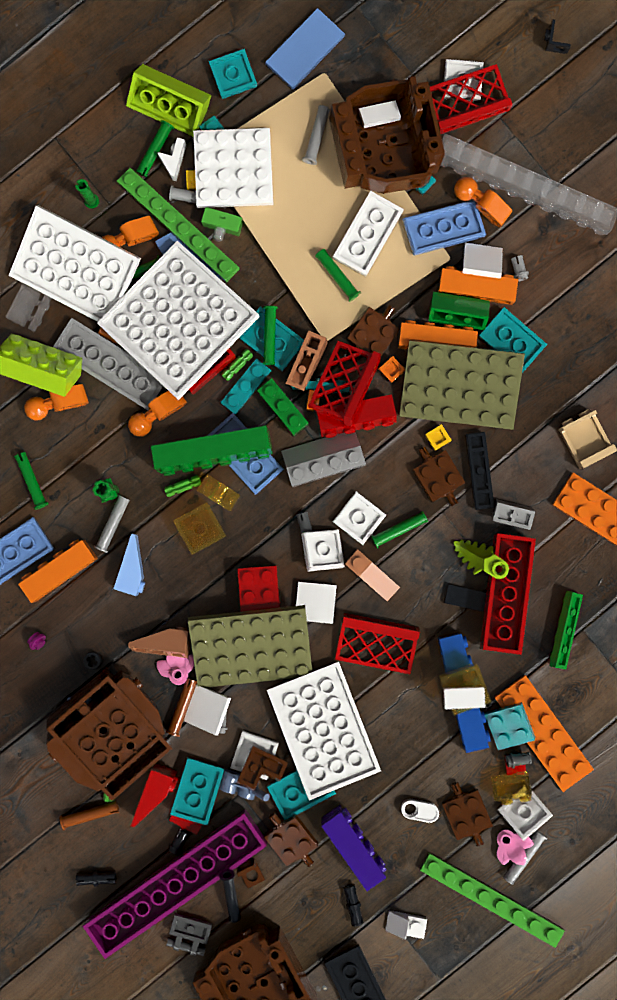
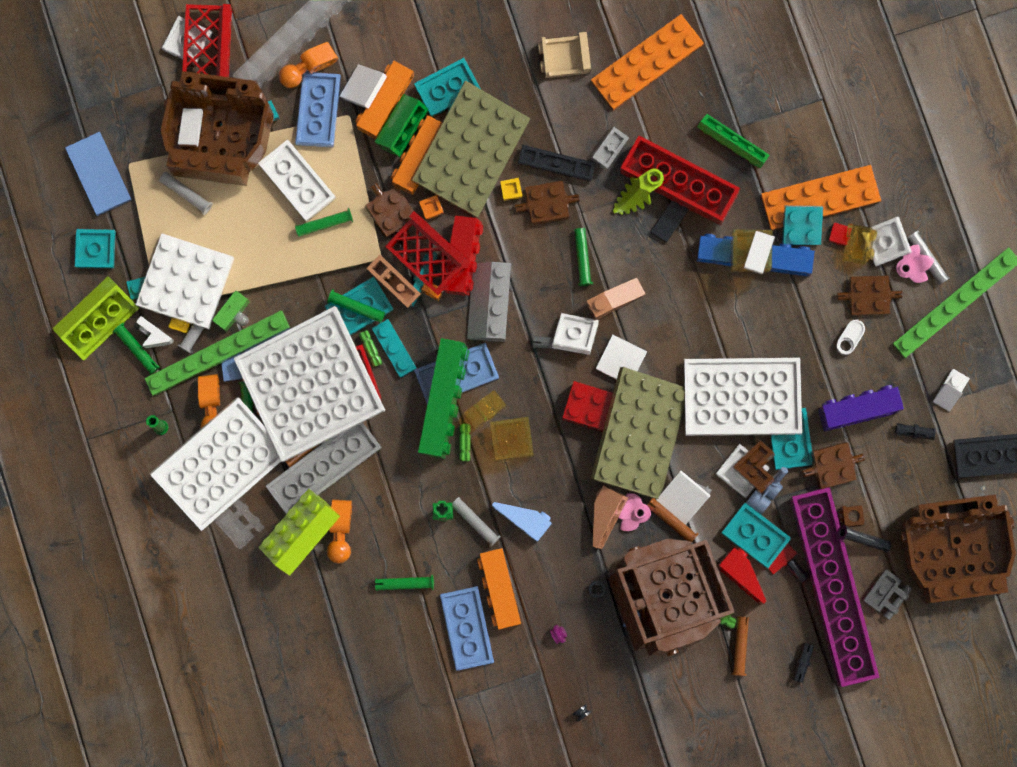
camera: 70 degrees left, 5 degrees down
orange beam [128,391,187,437] -> none
green brick [257,378,309,436] -> none
white tile [333,492,386,545] -> none
red fence [335,613,420,674] -> none
dark grey pin [506,752,532,769] -> none
light grey pin [511,255,529,281] -> none

